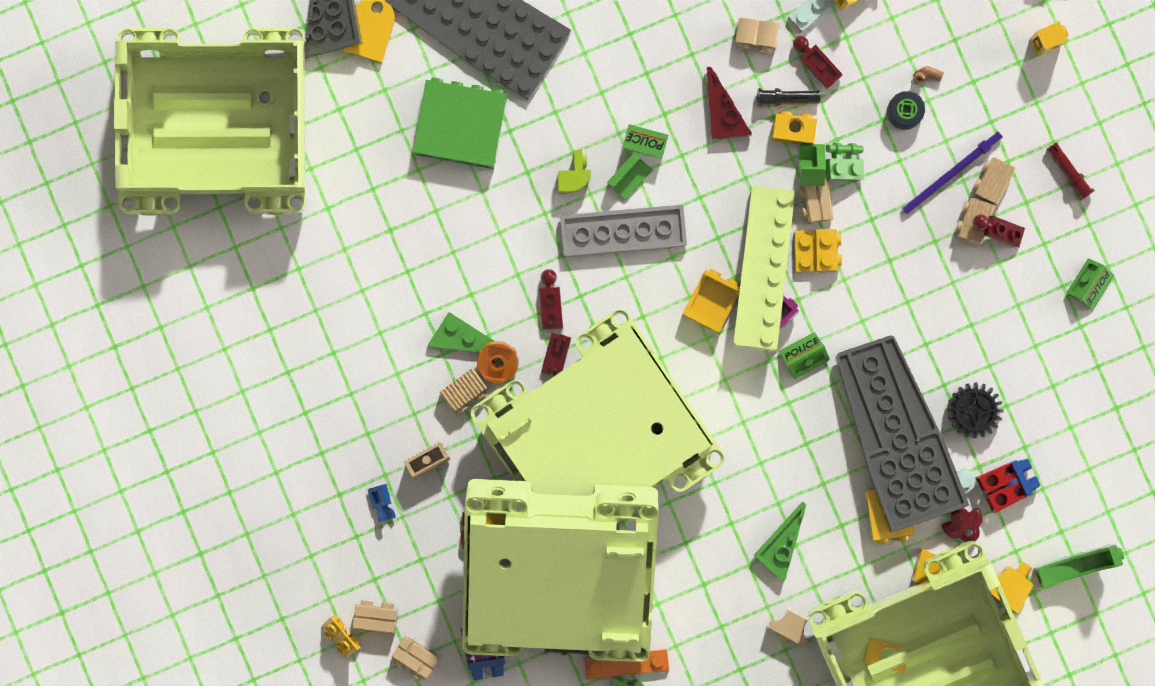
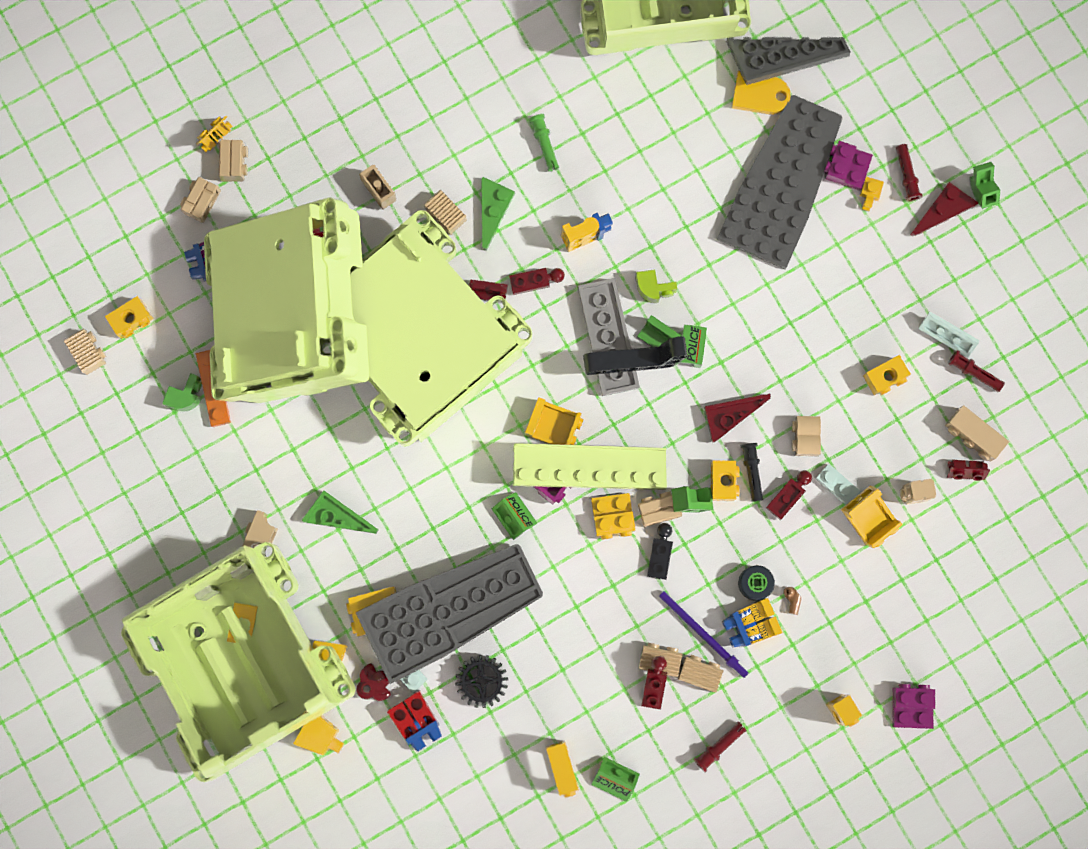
camera: 80 degrees right, 5 degrees down
blue plate [367,484,396,522] -> none
bright green panel [413,78,508,169] -> none
orange plate [477,341,519,383] -> none
bright green plate [825,143,865,181] -> none
bright green arch [1034,544,1124,588] -> none
none -> bright green pin [529,114,560,172]
none -> yellow window [546,741,579,798]
none -> yellow hips [561,212,613,252]
none -> black beam [583,336,688,375]
none -> black plate [647,523,673,580]
none -> hips [722,598,783,648]

